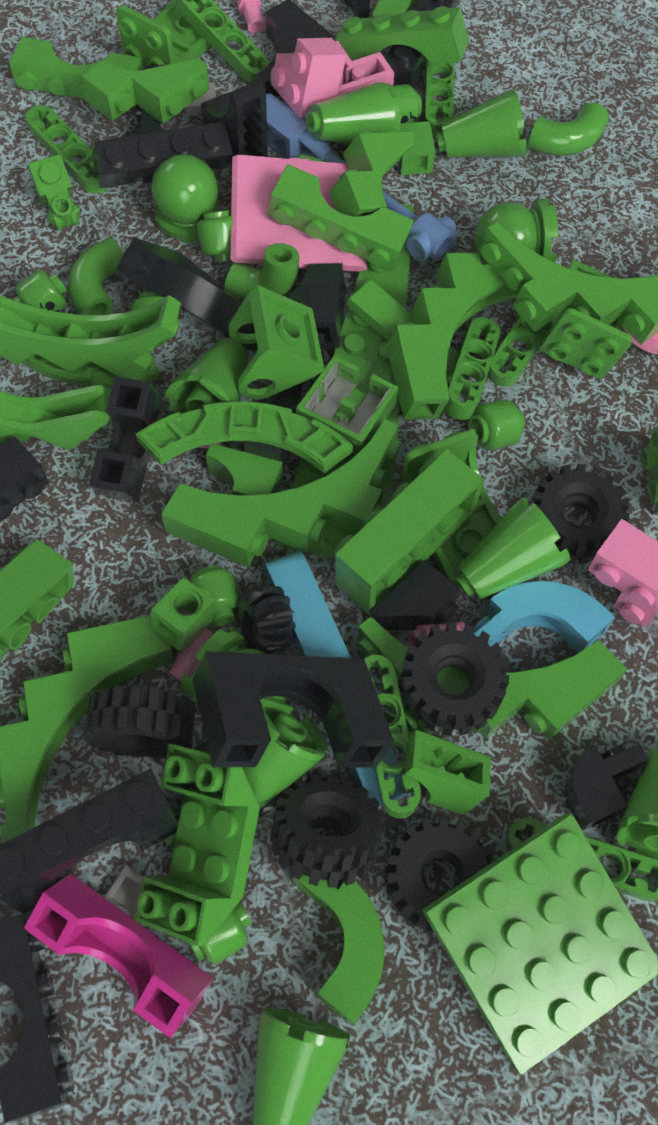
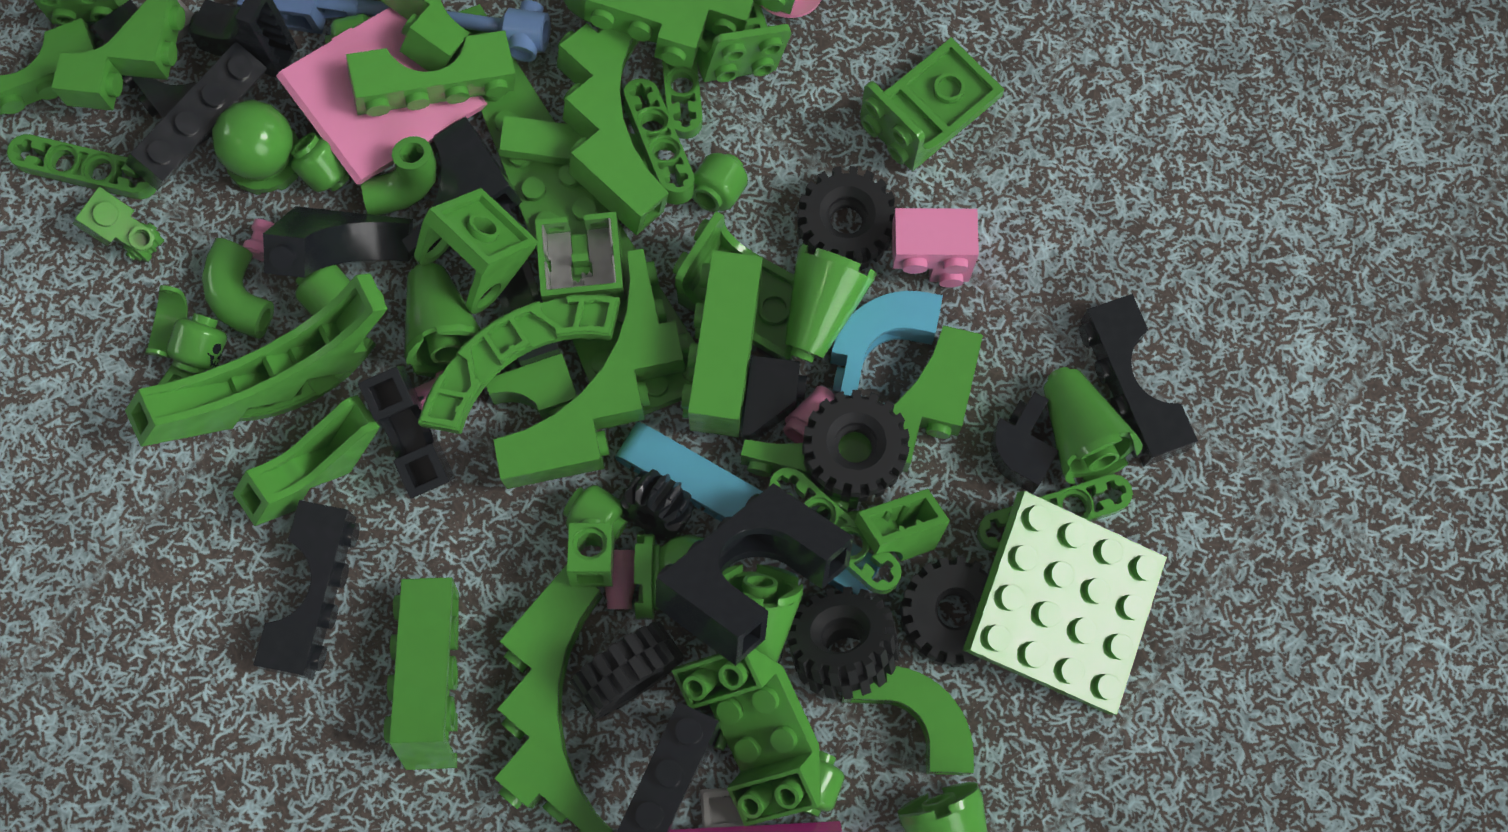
camera: 35 degrees left, 10 degrees up
none -> bright green helmet [145,285,188,358]

